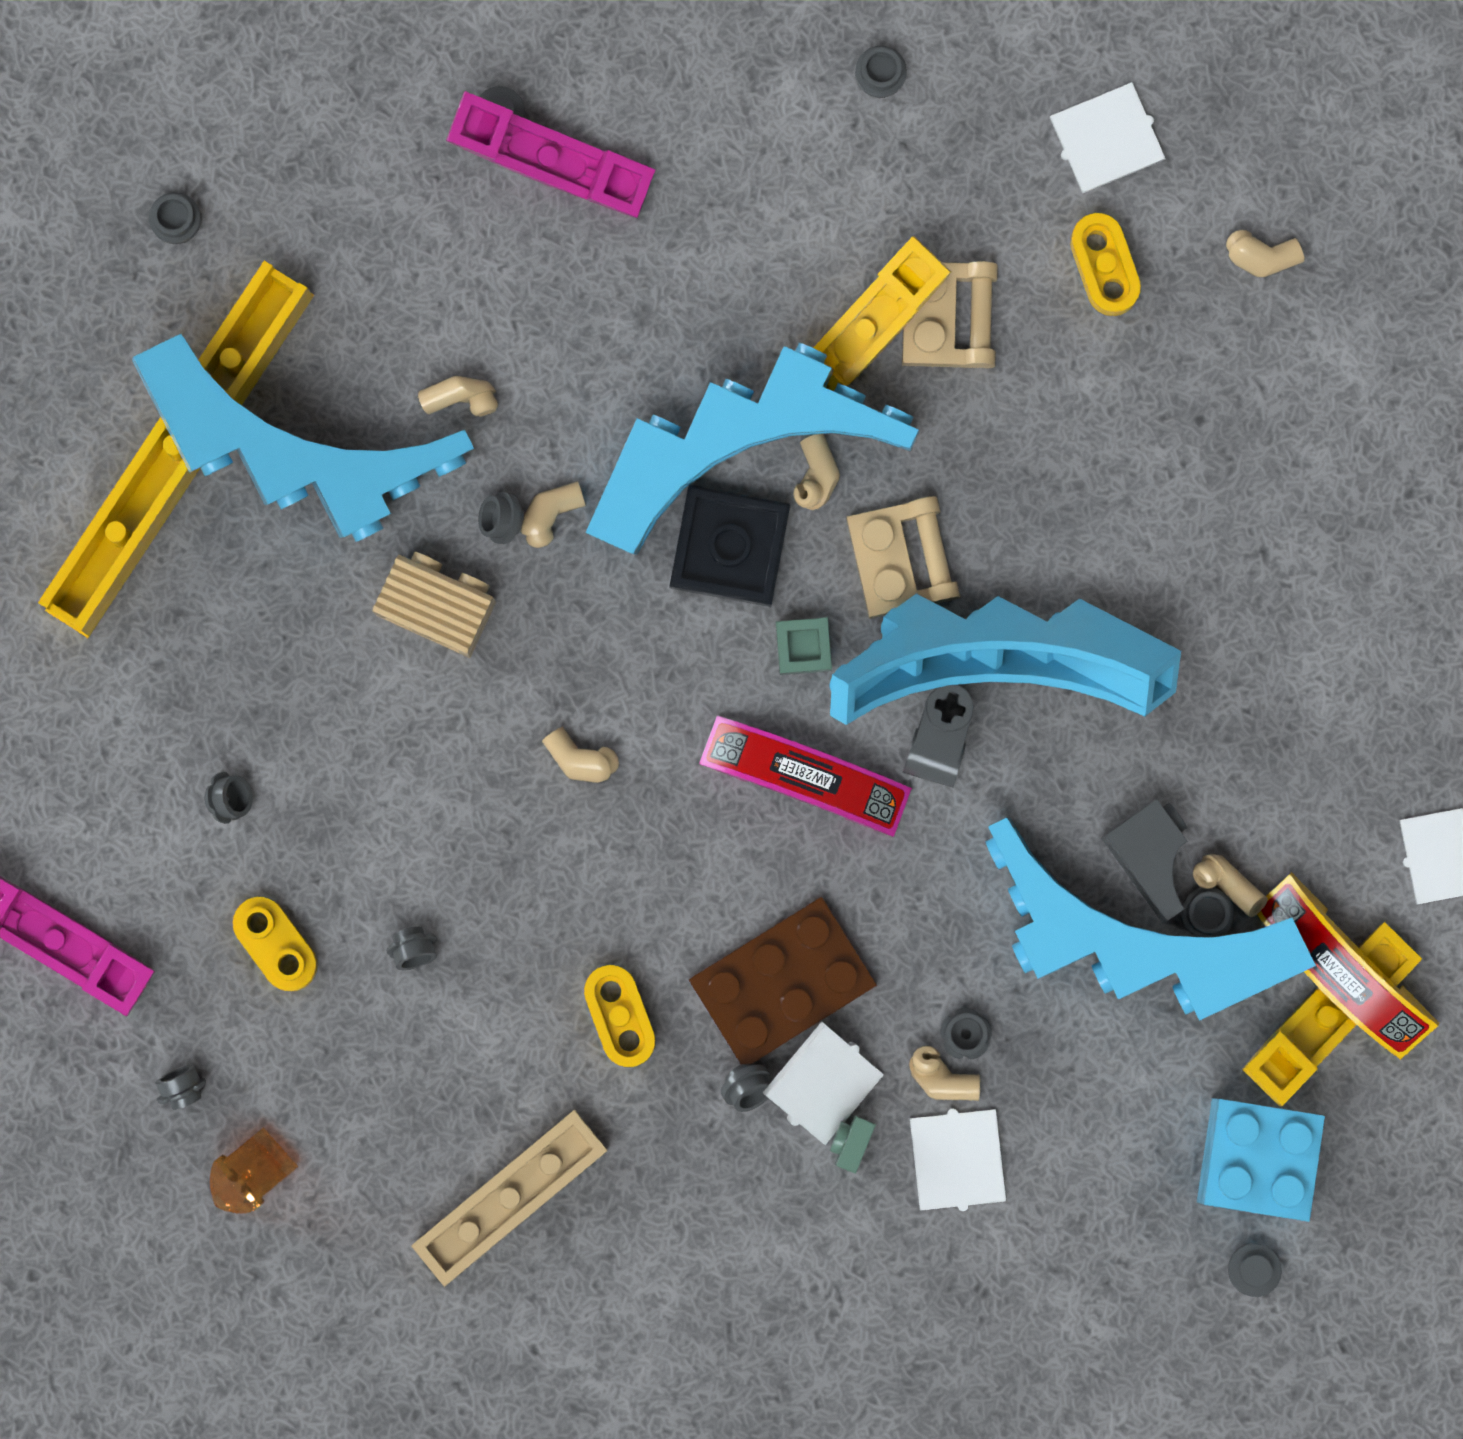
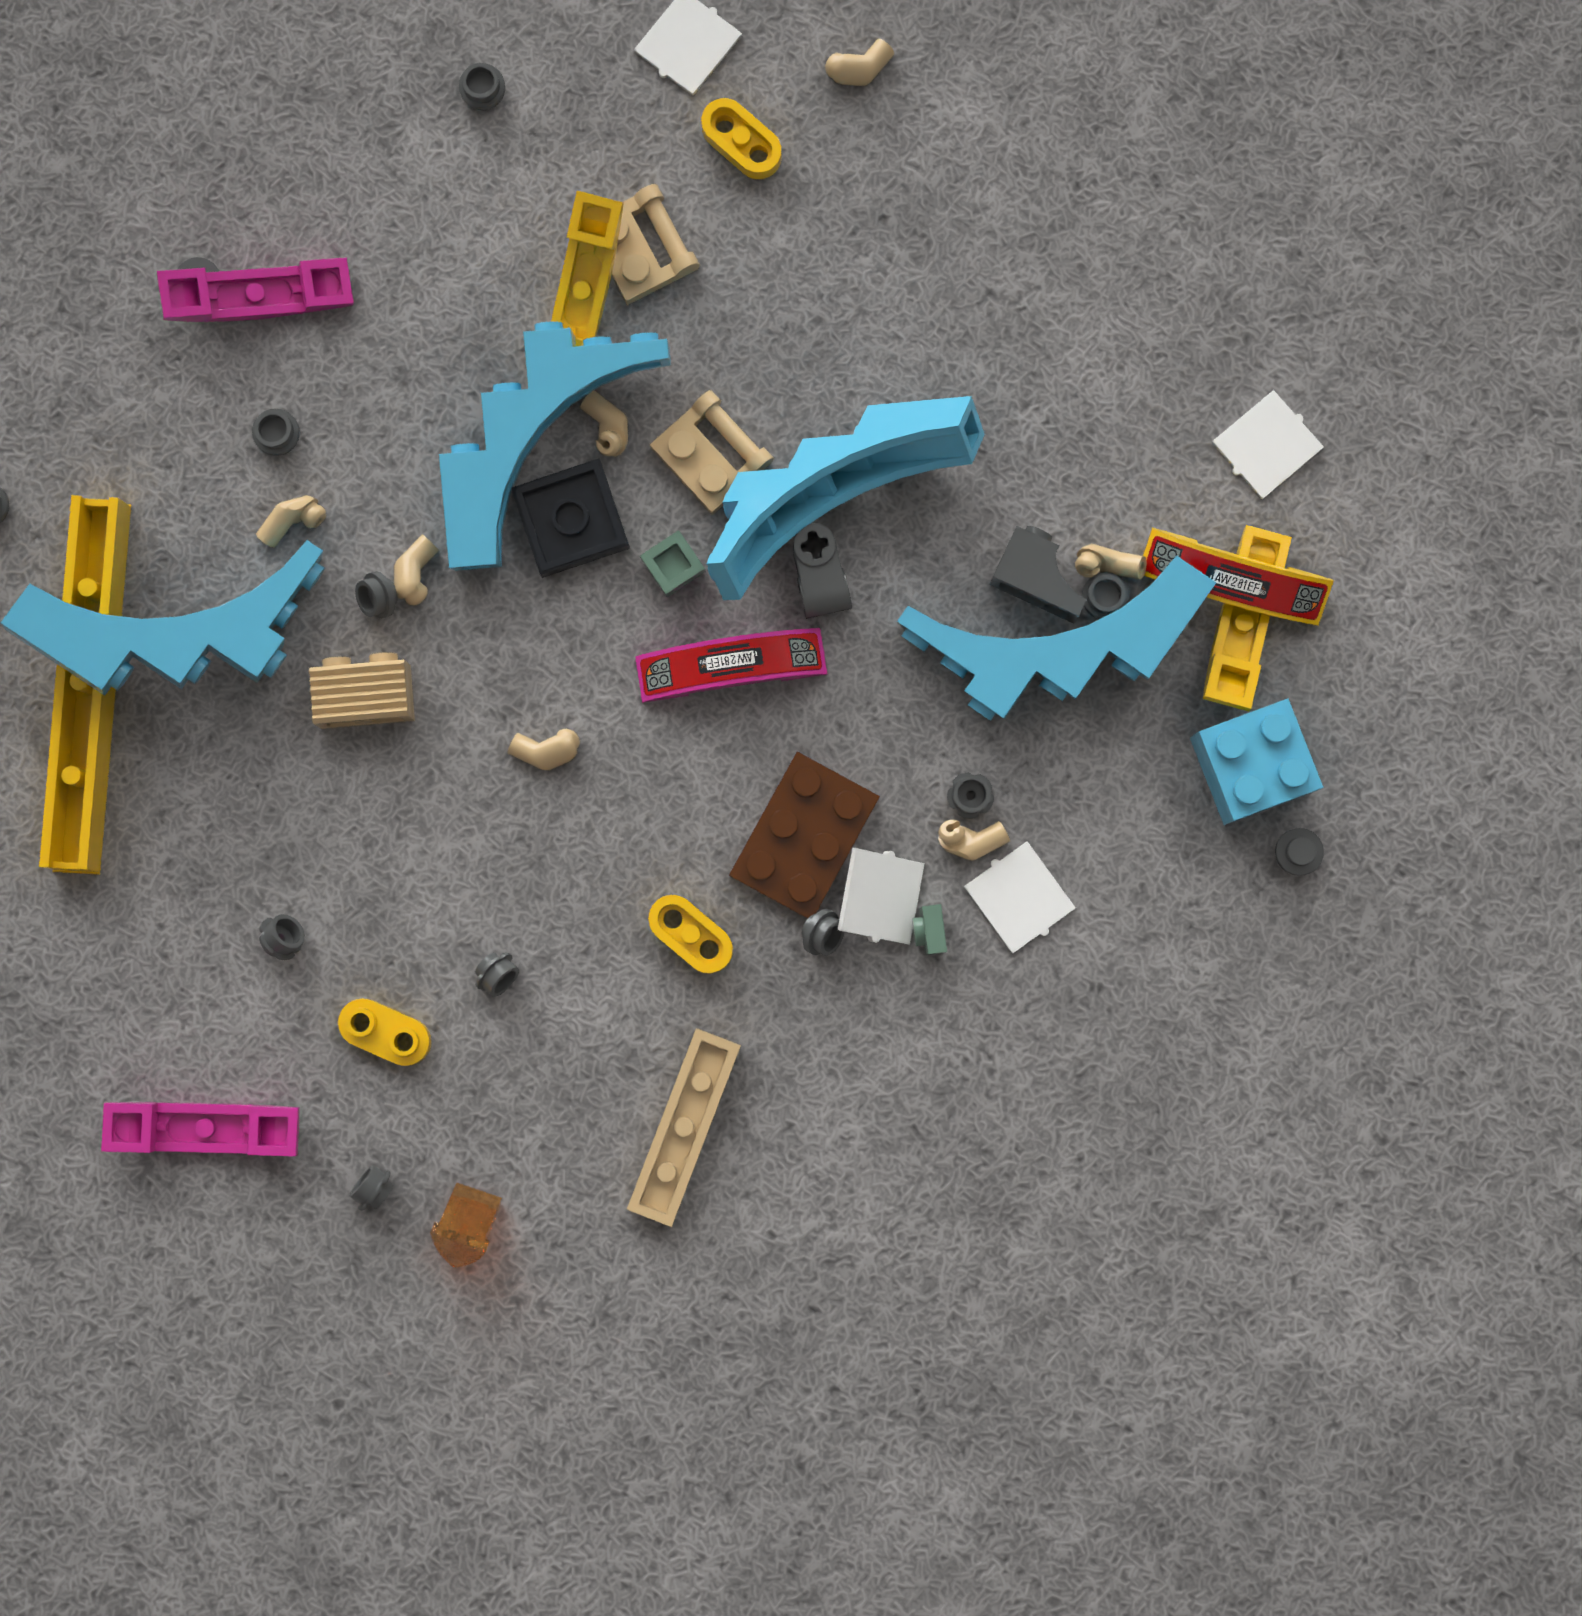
camera: 30 degrees left, 0 degrees up
none -> dark grey plate [252,409,300,456]

